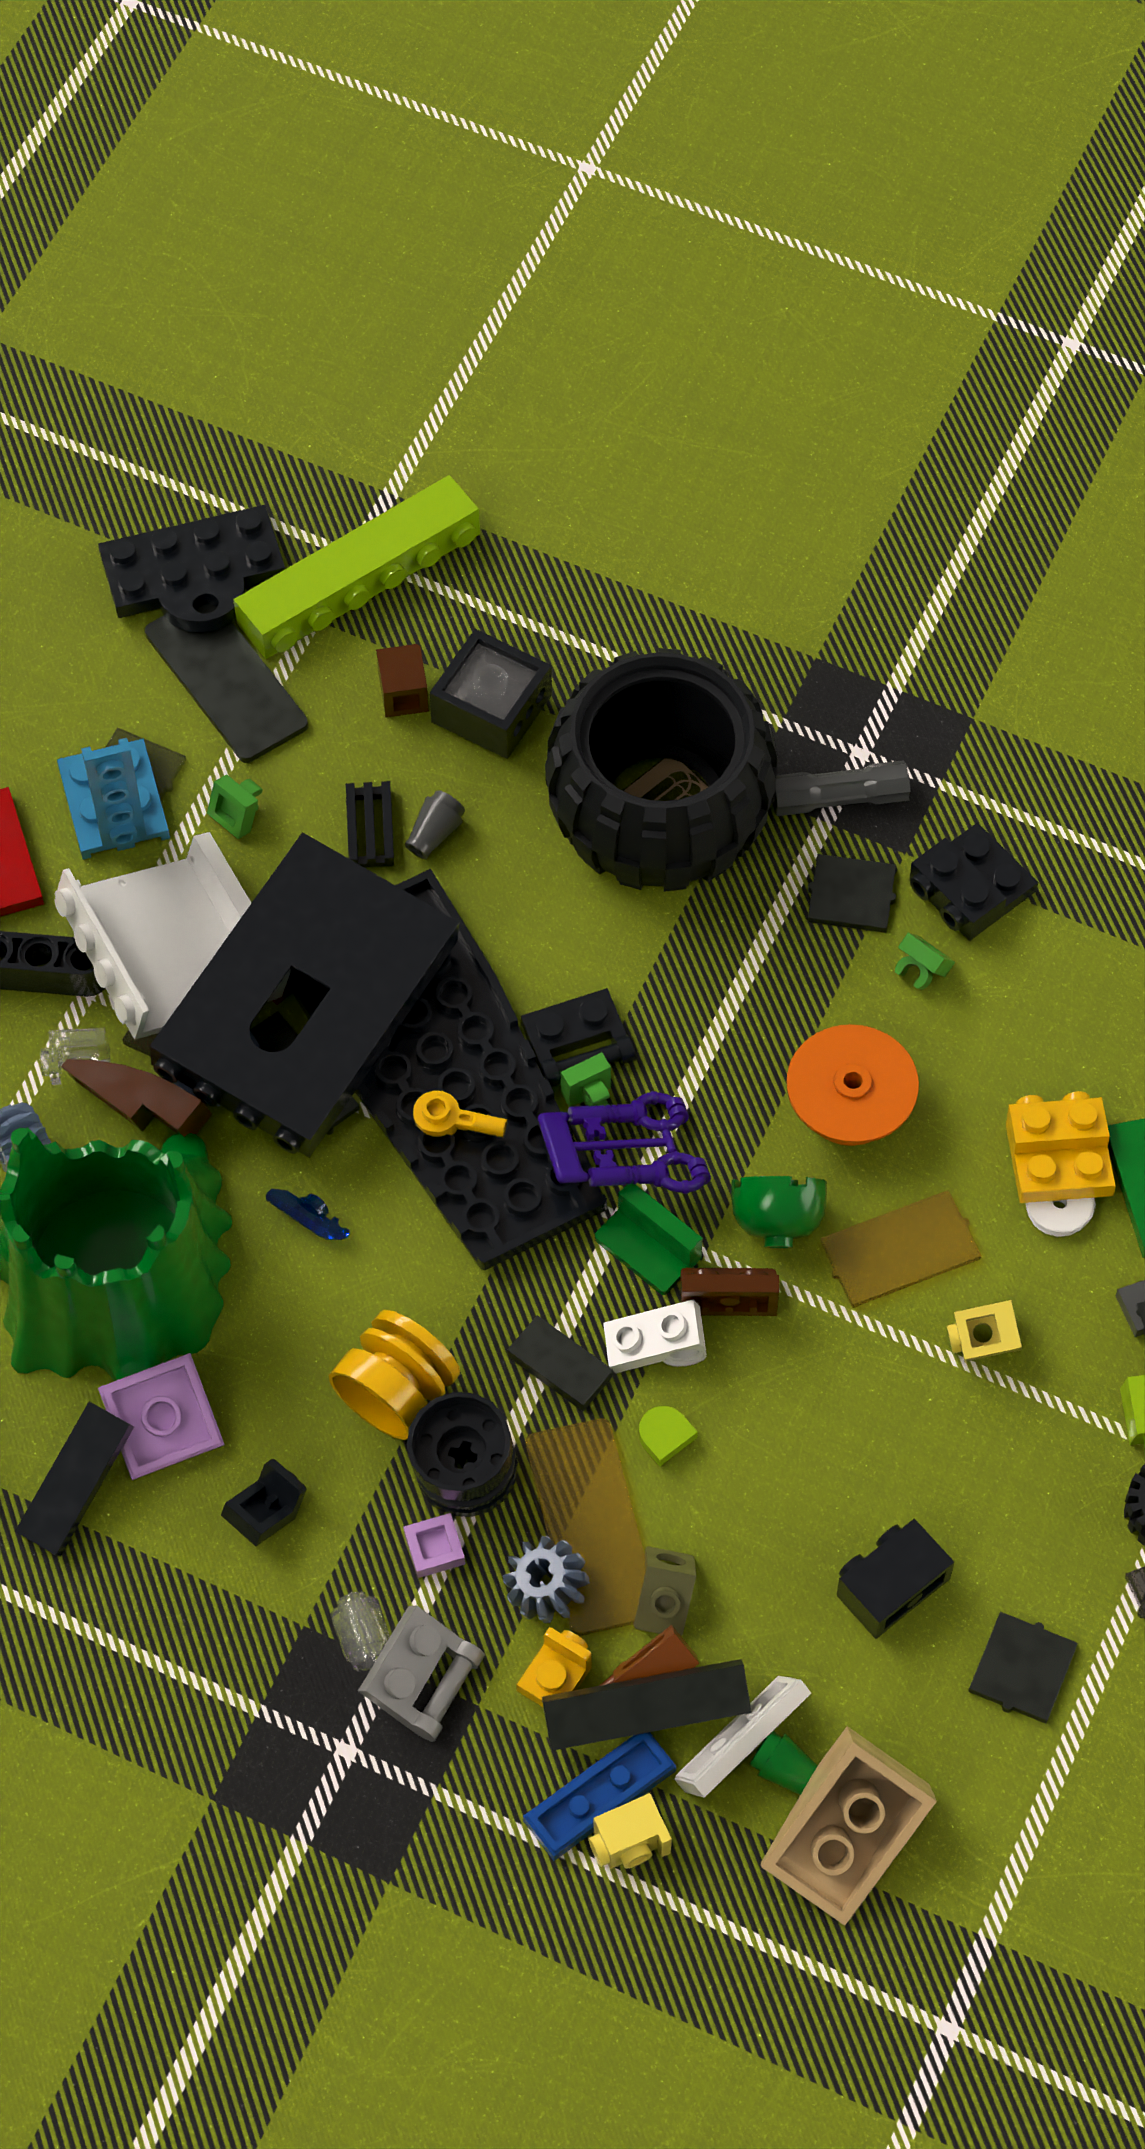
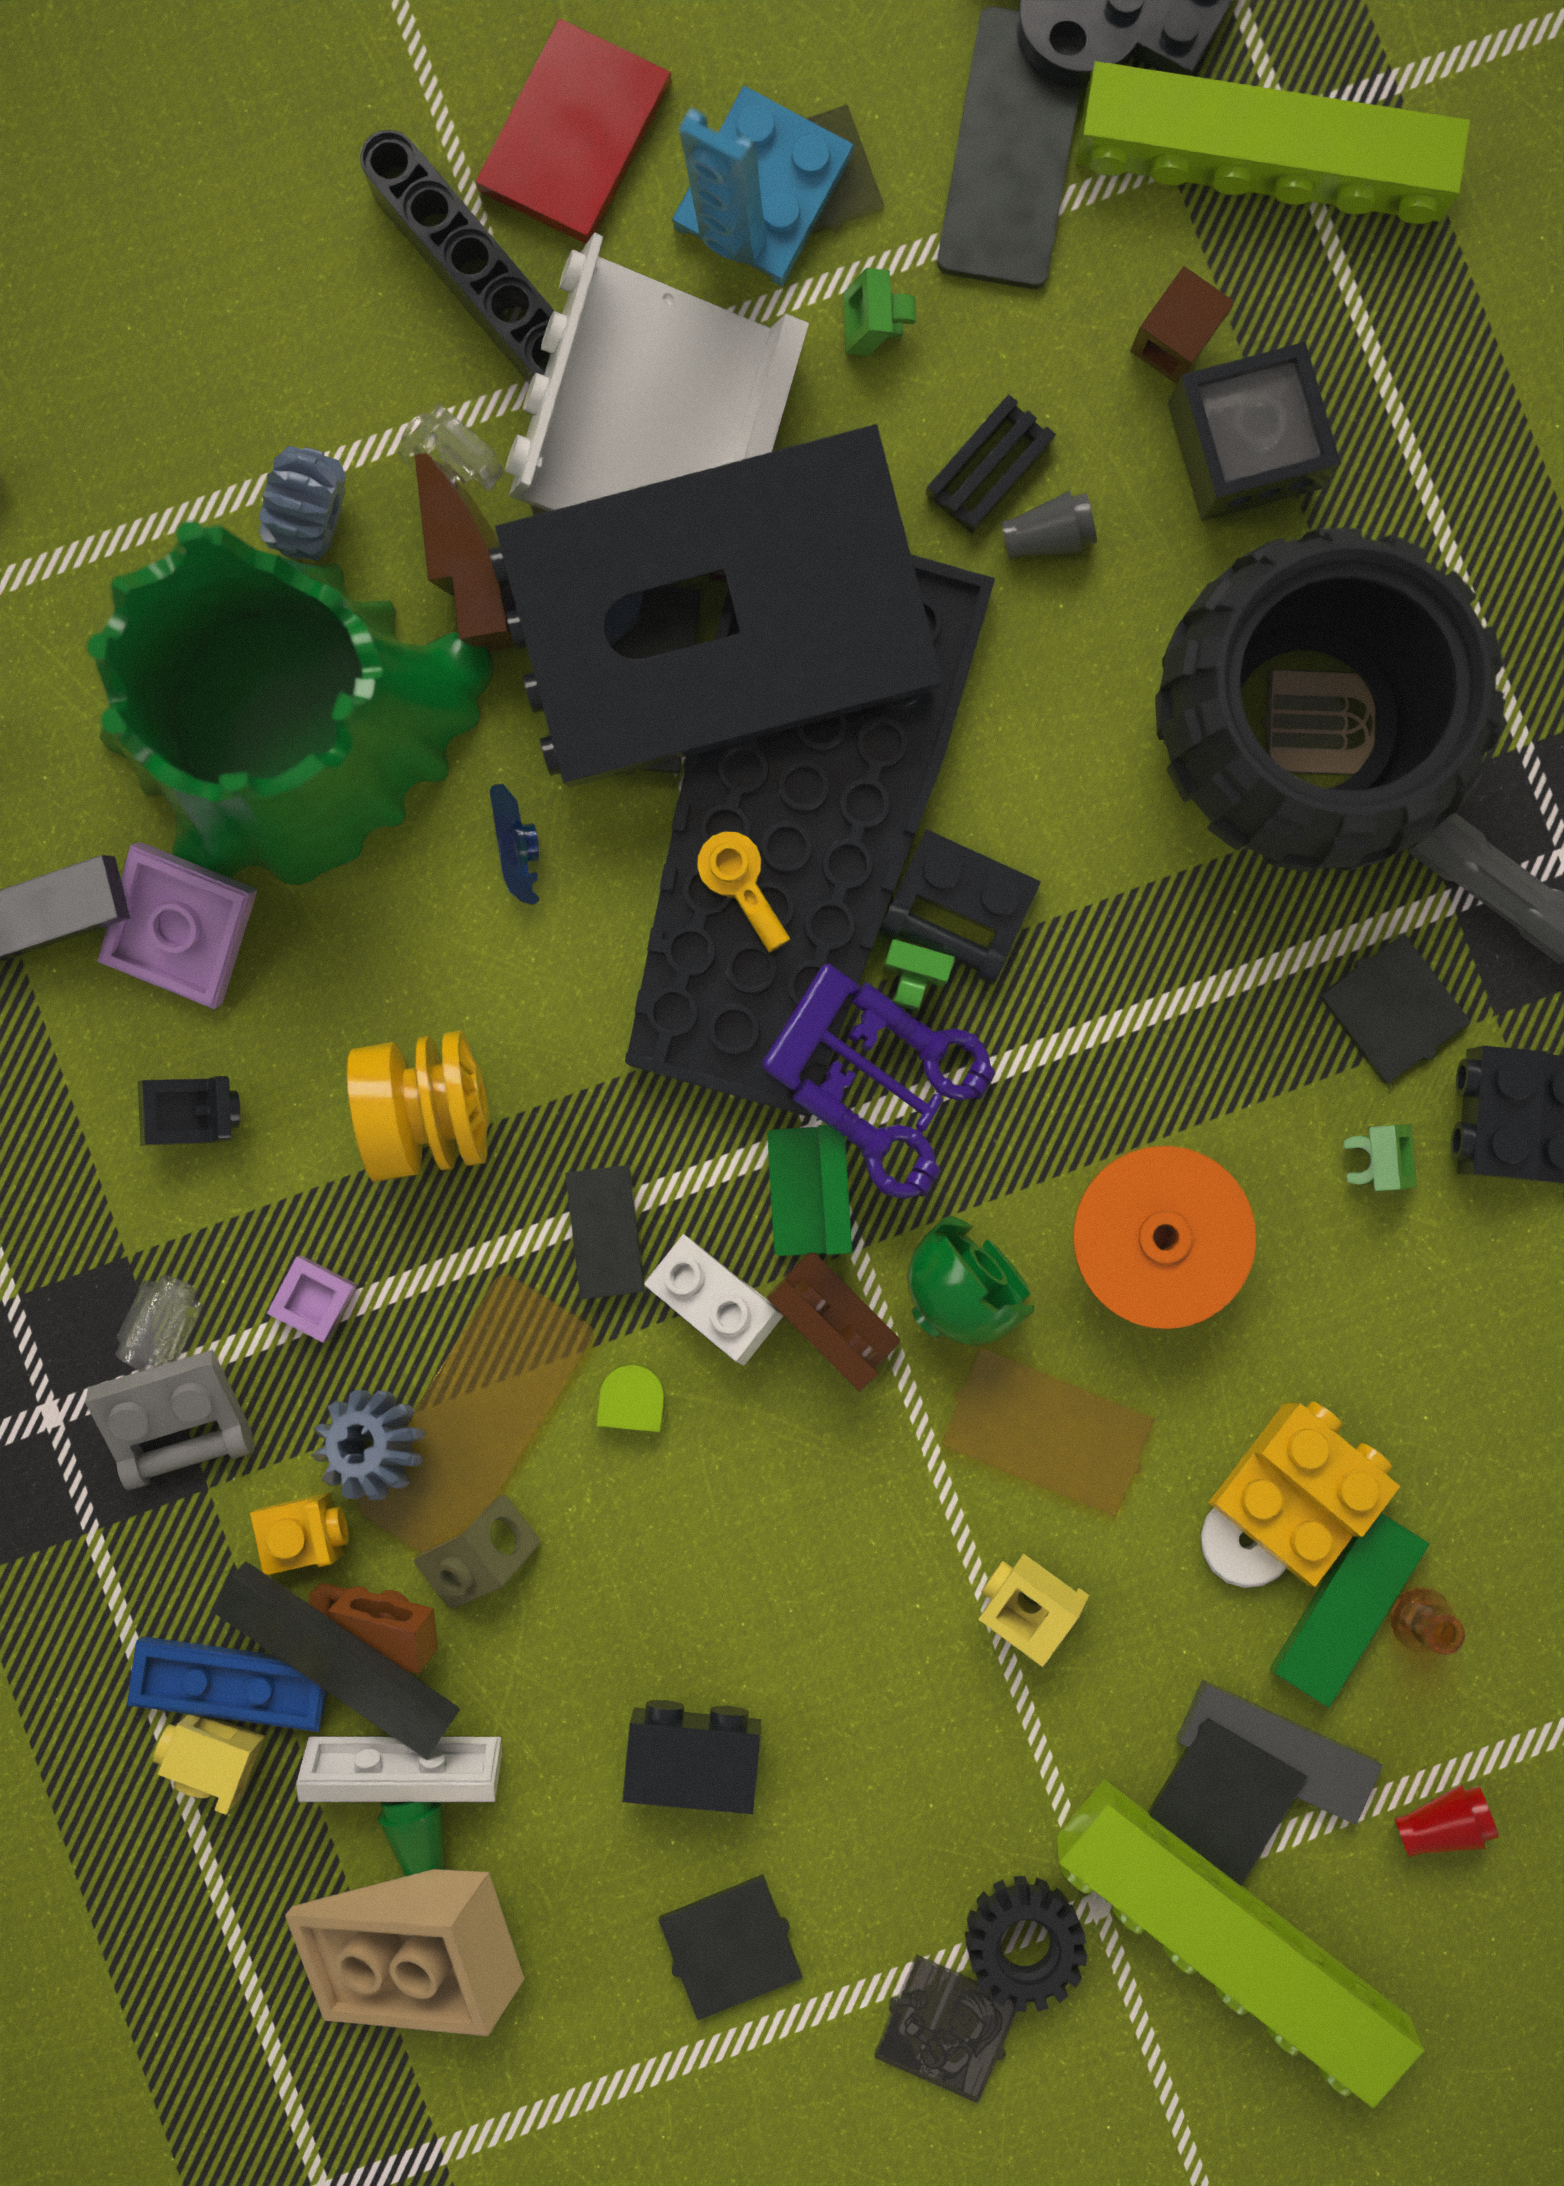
camera: 40 degrees right, 25 degrees up
black wheel [407,1392,518,1517] -> none

